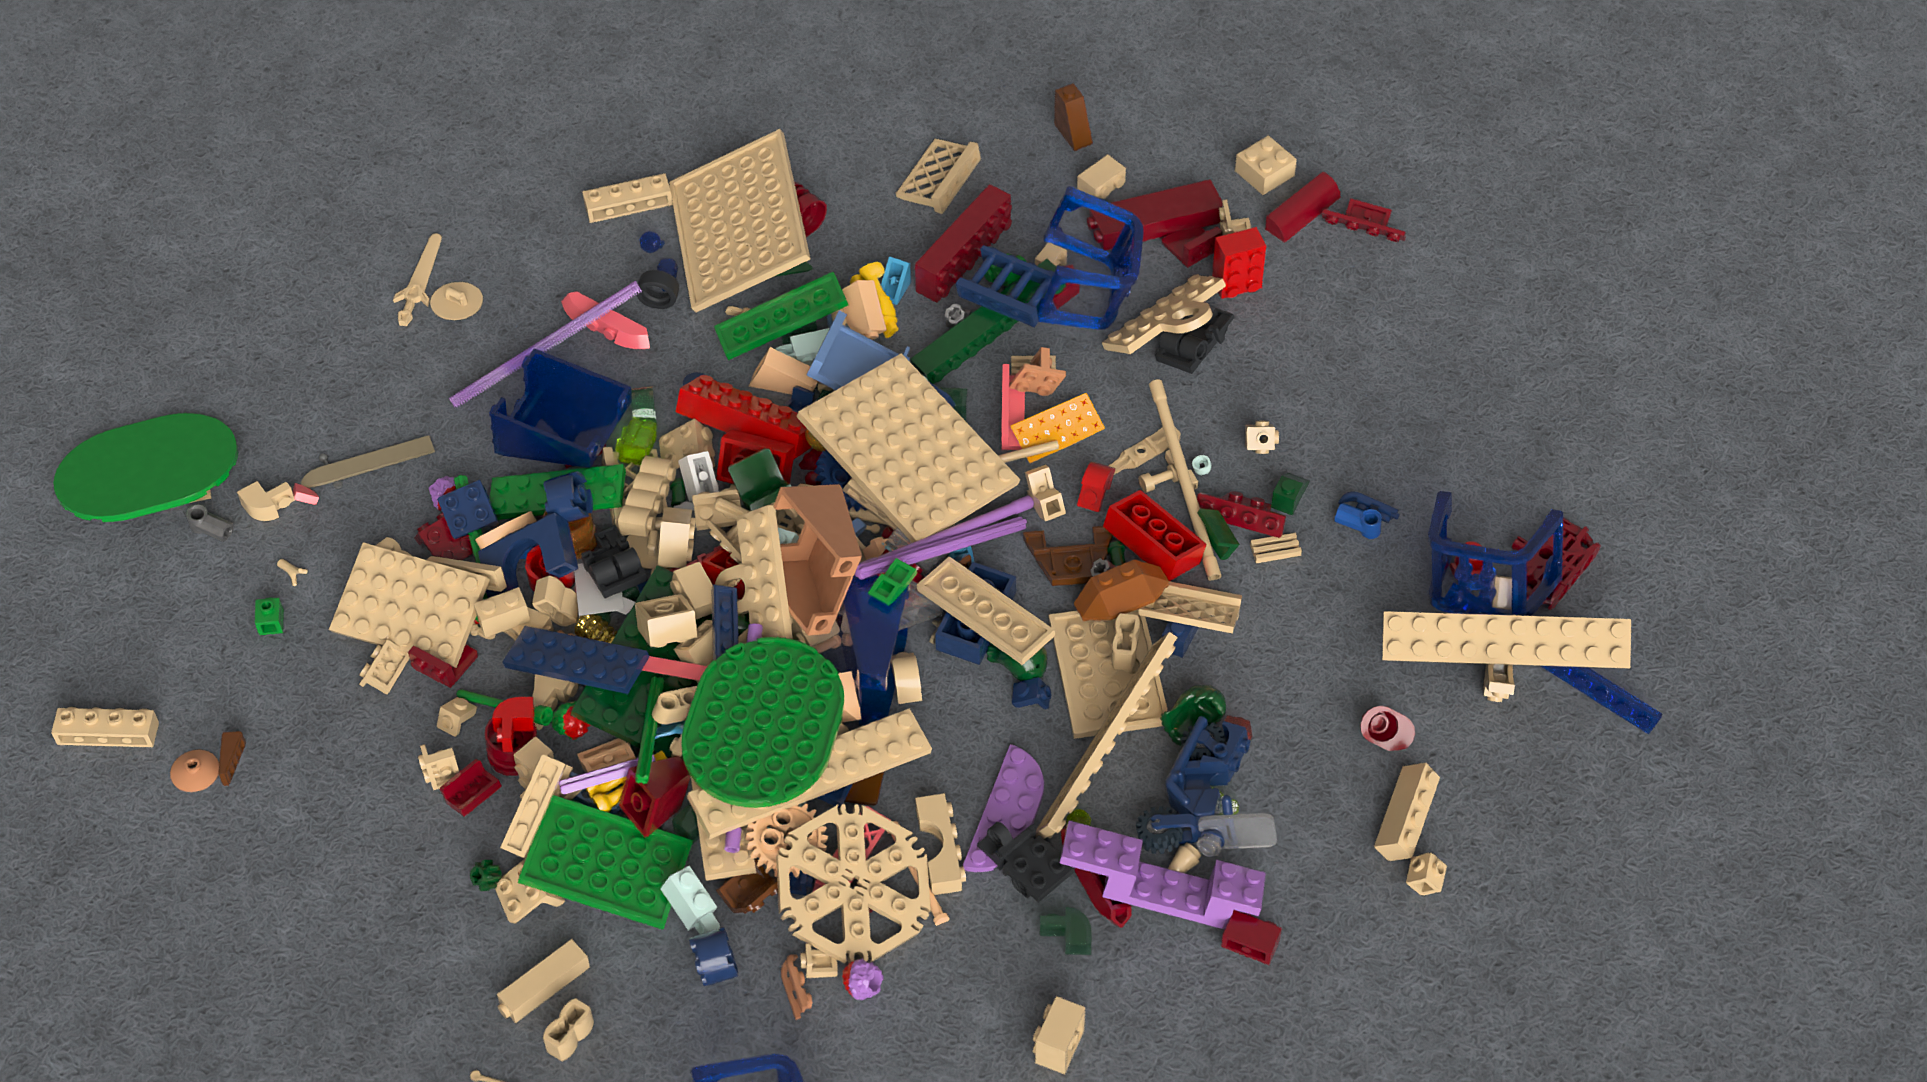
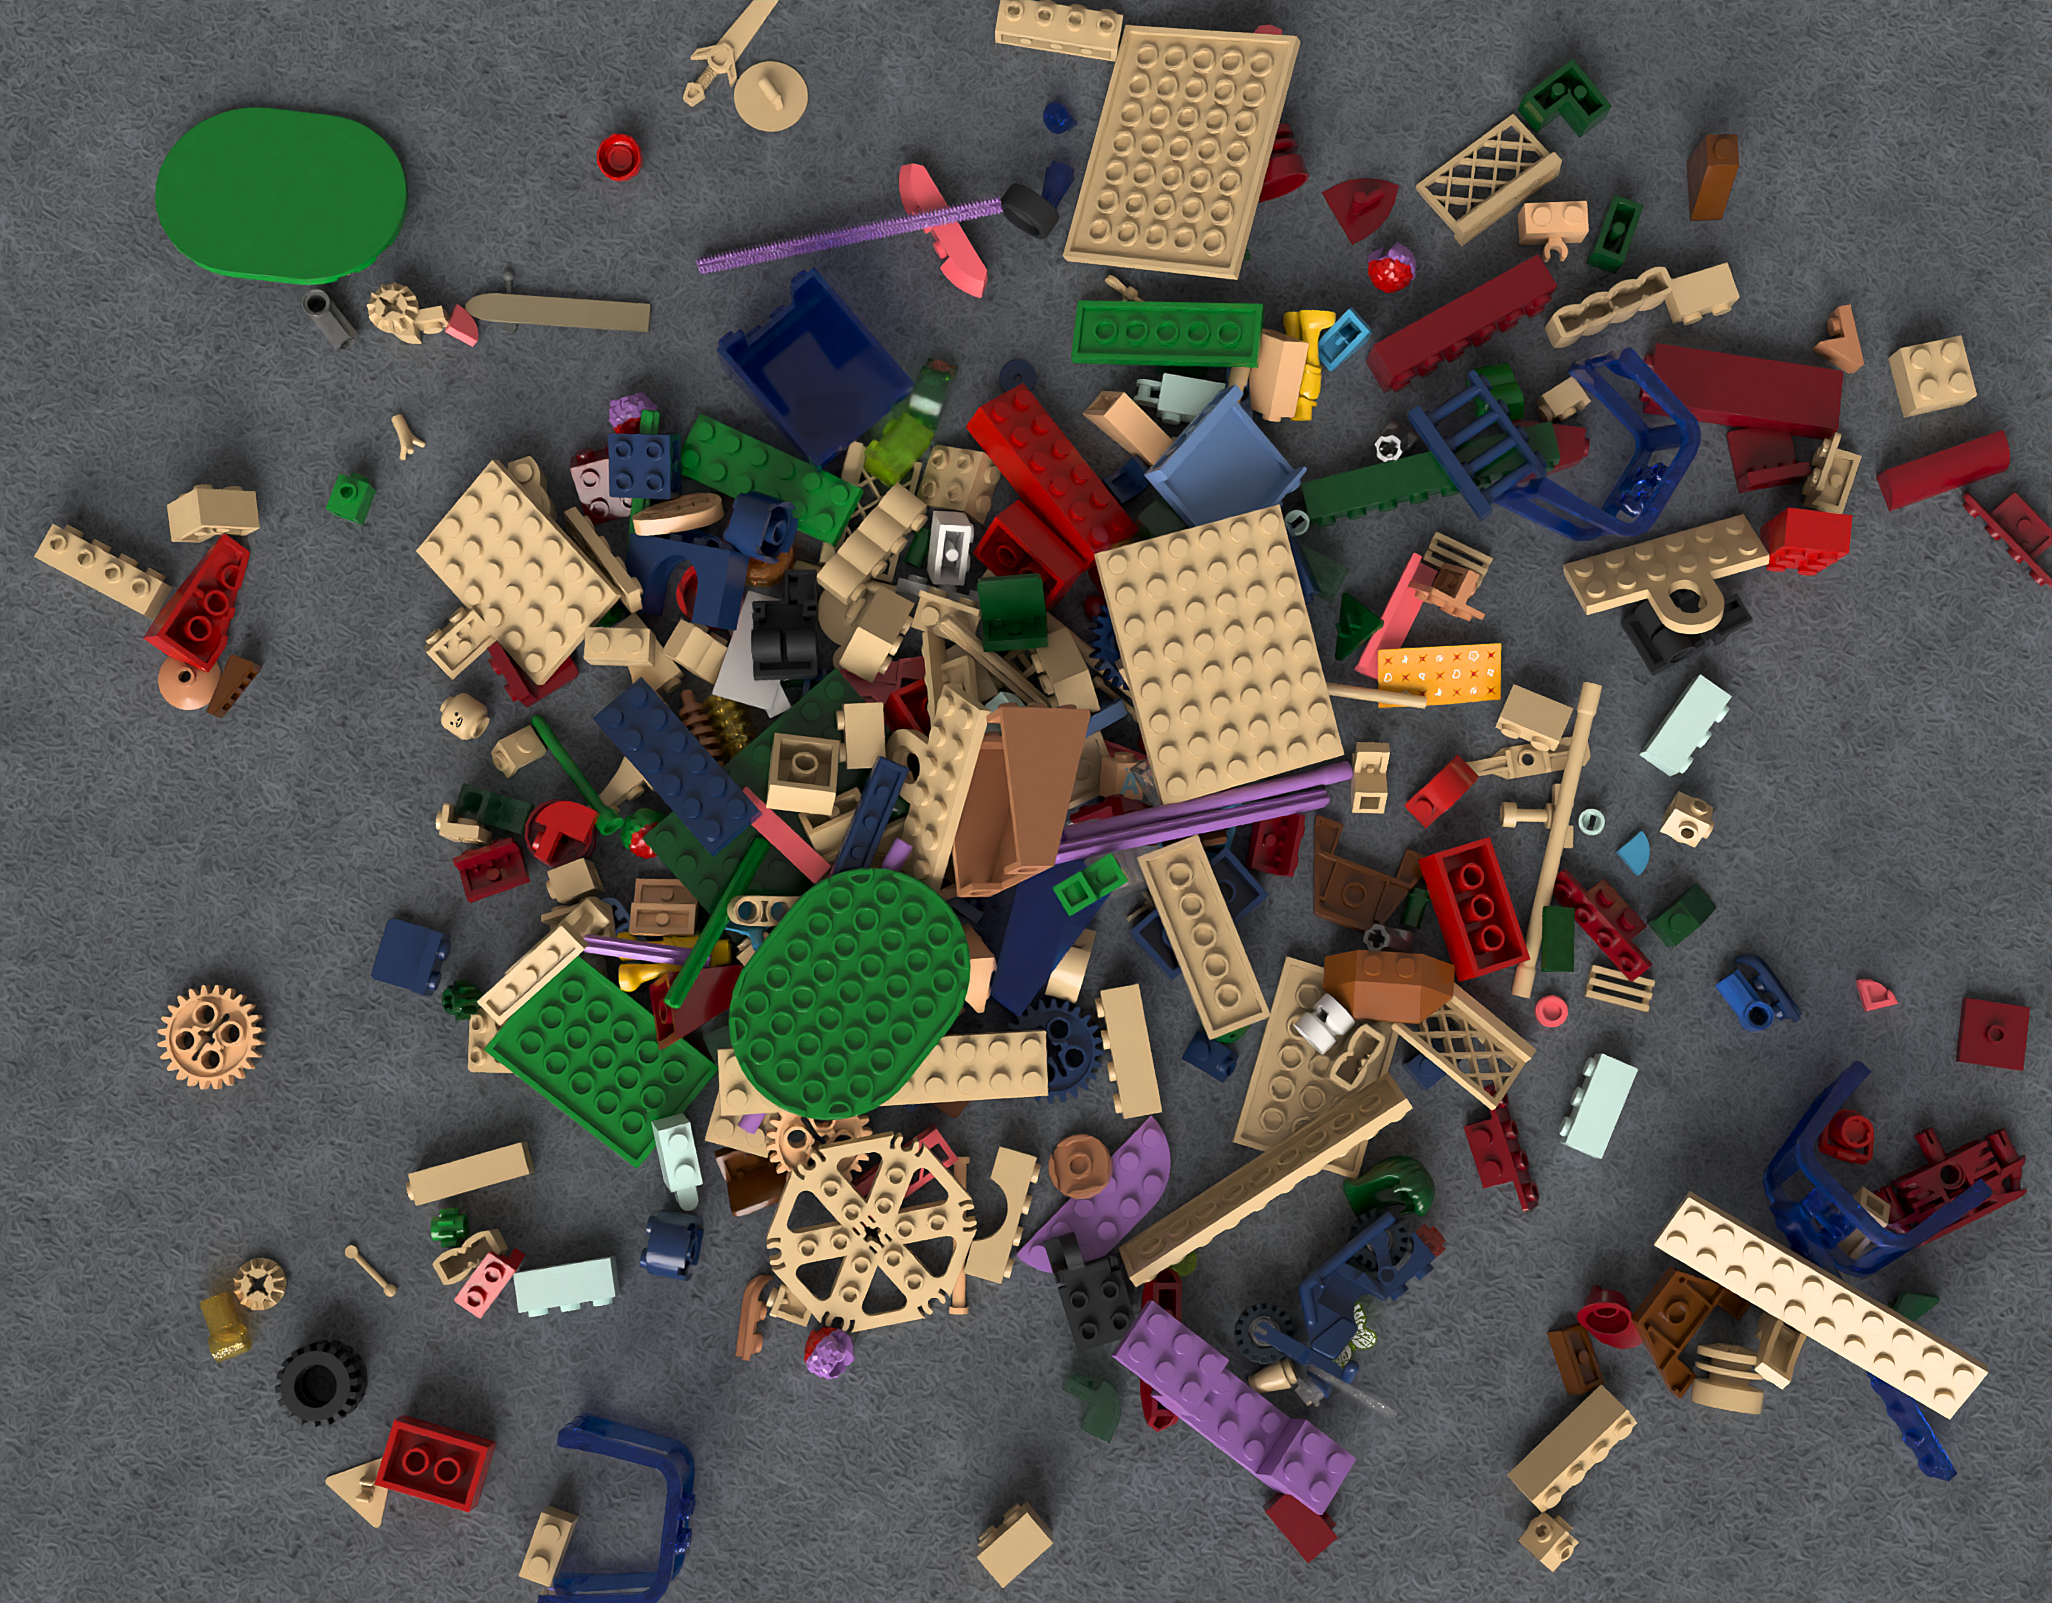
camera: 25 degrees right, 30 degrees up
none -> red wedge [143,533,250,673]
none -> light nougat gear [157,985,266,1089]
none -> tan brick [167,484,260,543]
none -> tan gear [367,282,419,333]
none -> dark blue bracket [371,918,451,996]
none -> green gear [431,1207,469,1248]
none -> tan head [440,693,490,740]
none -> clear green brick [453,783,535,835]
none -> bracket [454,1248,526,1319]
none -> light aqua brick [513,1256,620,1317]
none -> red hair [596,133,643,182]
none -> dark blue gear [1007,999,1104,1104]
none -> nougat tile [1049,1134,1113,1199]
none -> tan brick [1095,984,1162,1119]
none -> dark red bracket [1245,813,1305,877]
none -> white wheel [1294,993,1356,1055]
none -> dark red shield [1322,178,1399,245]
none -> dark green piece [1335,593,1384,661]
none -> red piece [1367,242,1417,293]
none -> dark red bracket [1463,1083,1539,1212]
none -> tan brick [1495,684,1574,752]
none -> dark green brick [1517,59,1612,138]
none -> light nougat brick [1518,201,1589,262]
none -> coral tile [1534,995,1568,1027]
none -> tan brick [1544,267,1675,348]
none -> reddish brown slope [1547,1322,1605,1395]
none -> light aqua brick [1558,1053,1638,1159]
none -> dark green brick [1586,195,1644,274]
none -> dark azure tile [1616,831,1650,876]
none -> reddish brown wing [1630,1266,1752,1399]
none -> light aqua brick [1639,674,1732,776]
none -> tan wheel [1691,1343,1764,1414]
none -> nougat slope [1812,304,1864,373]
none -> coral tile [1855,979,1898,1011]
none -> dark red plate [1956,998,2030,1071]

